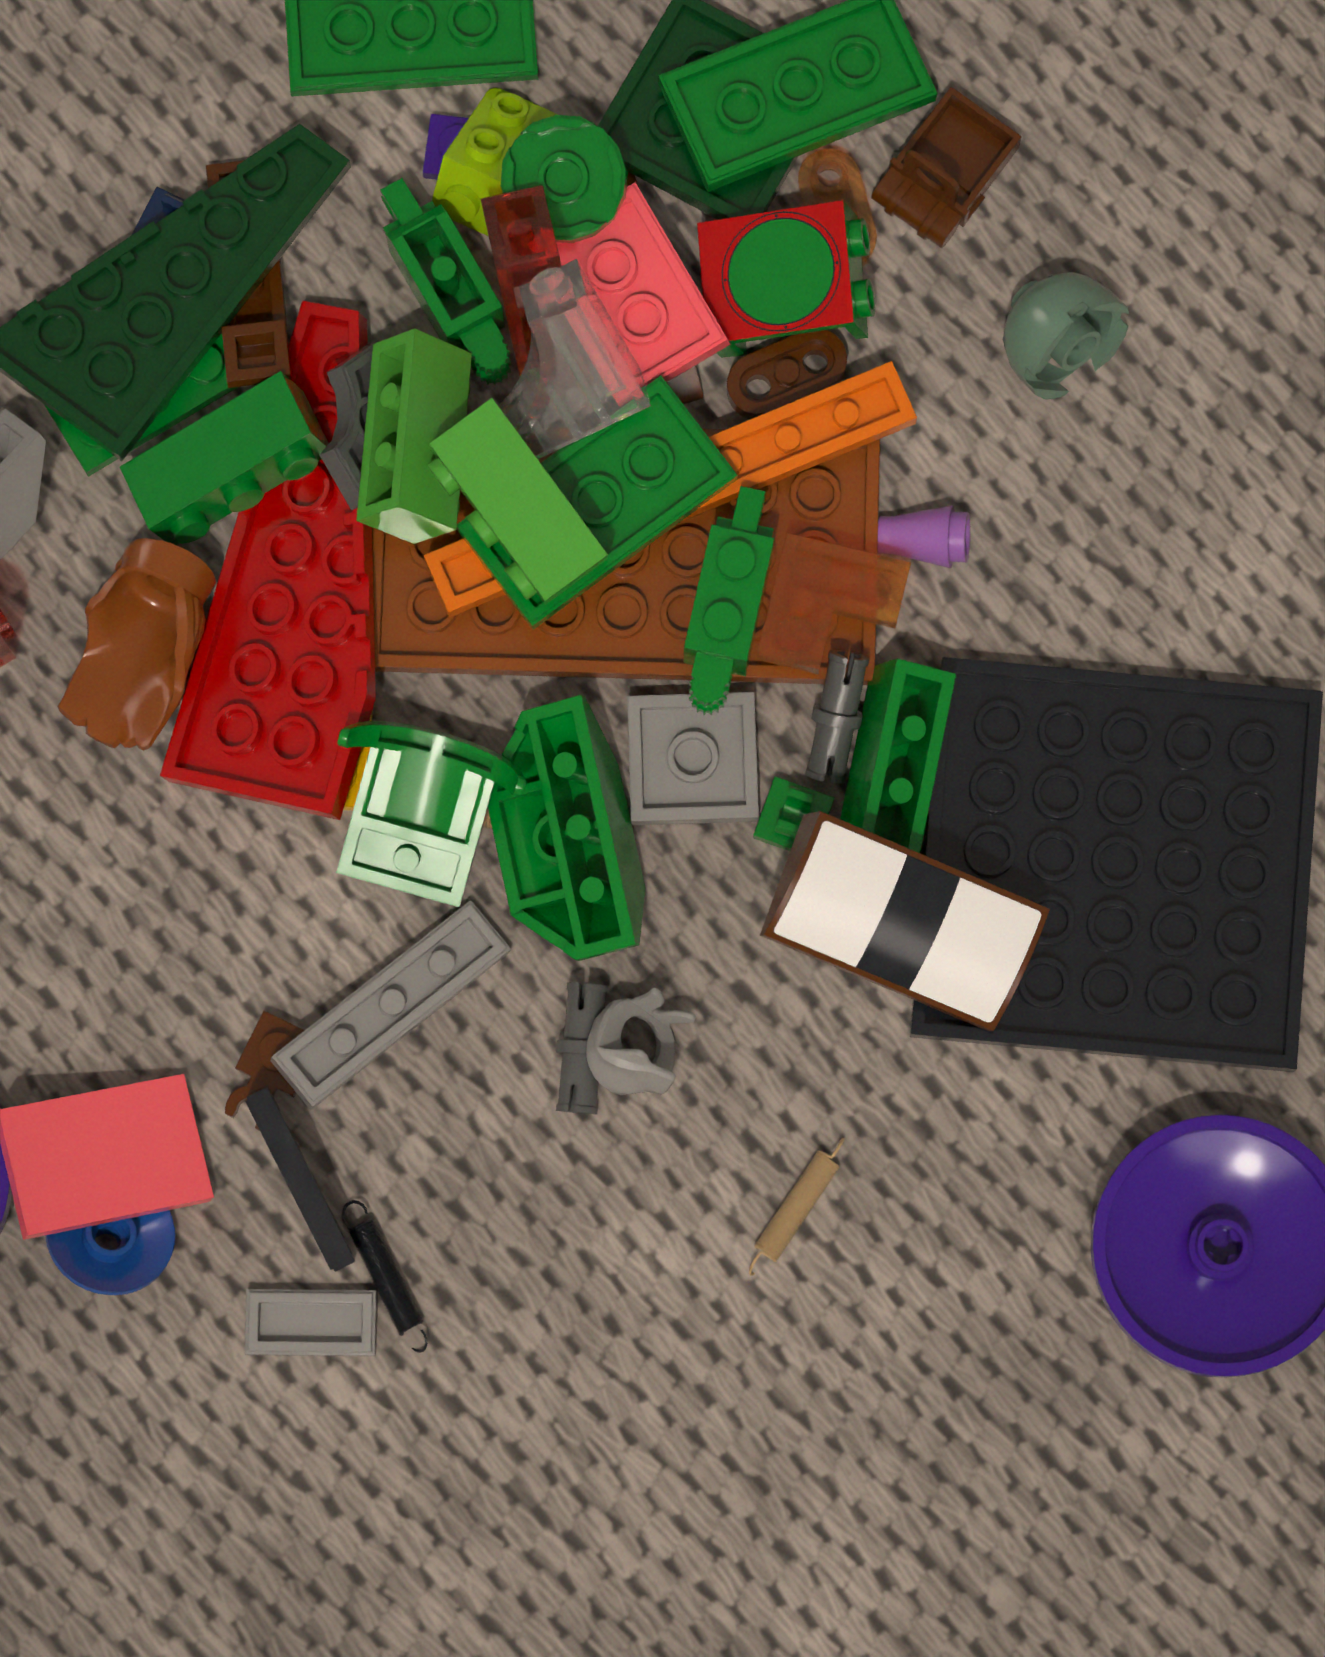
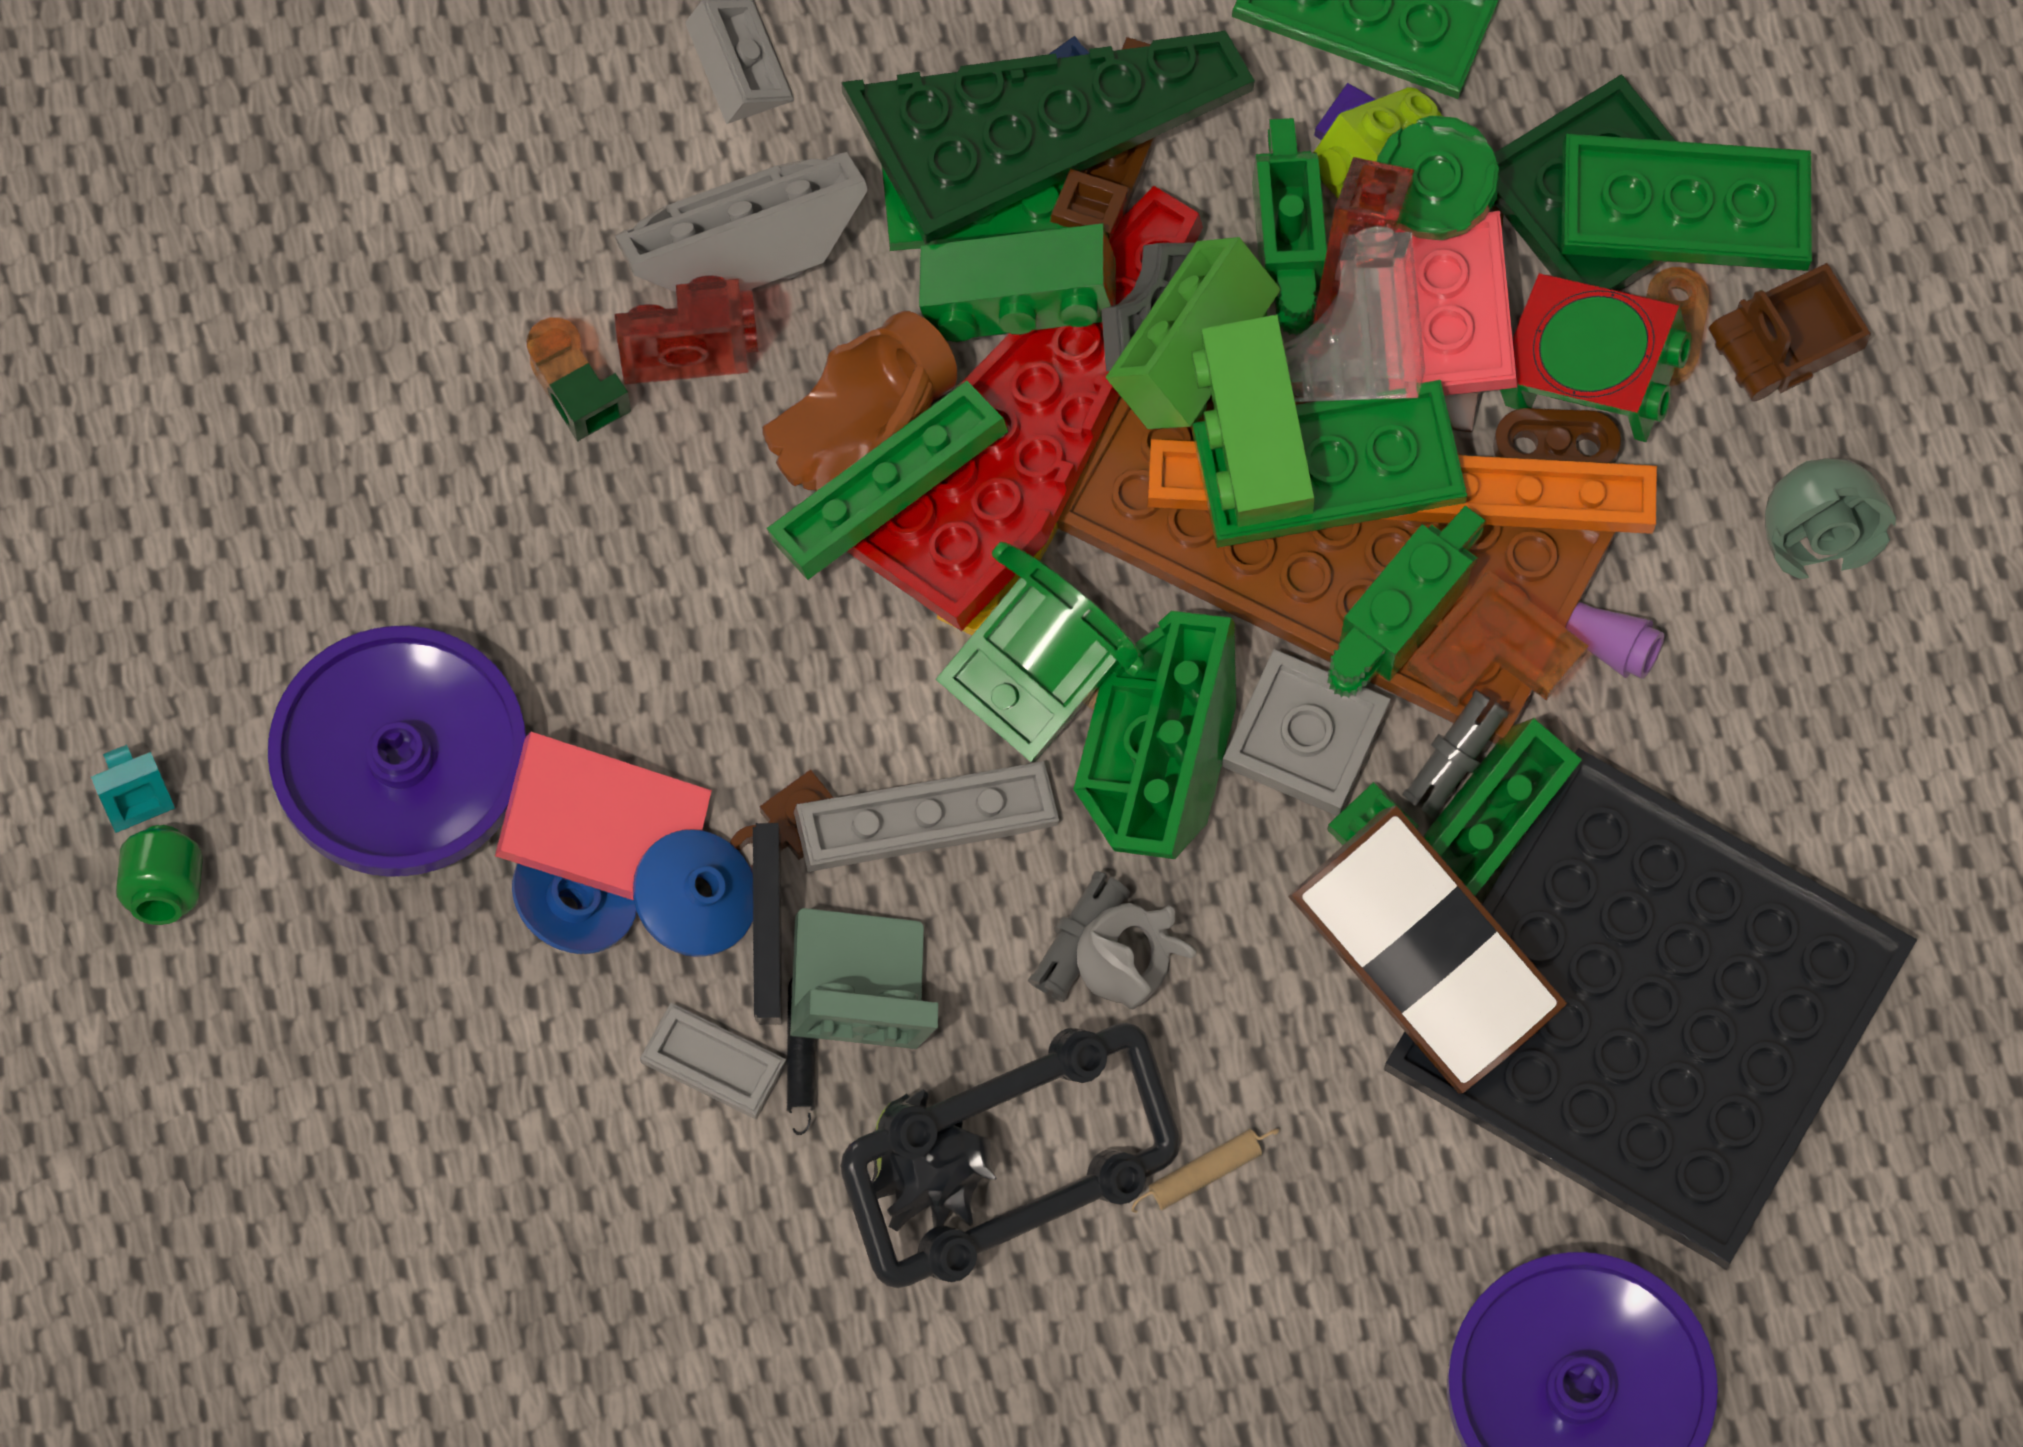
camera: 25 degrees right, 10 degrees down
none -> blue dish [633,830,753,957]
none -> green plate [766,380,1008,580]
none -> sand green bracket [790,908,938,1049]
none -> black bar [840,1023,1180,1288]
none -> black hair [872,1089,997,1232]

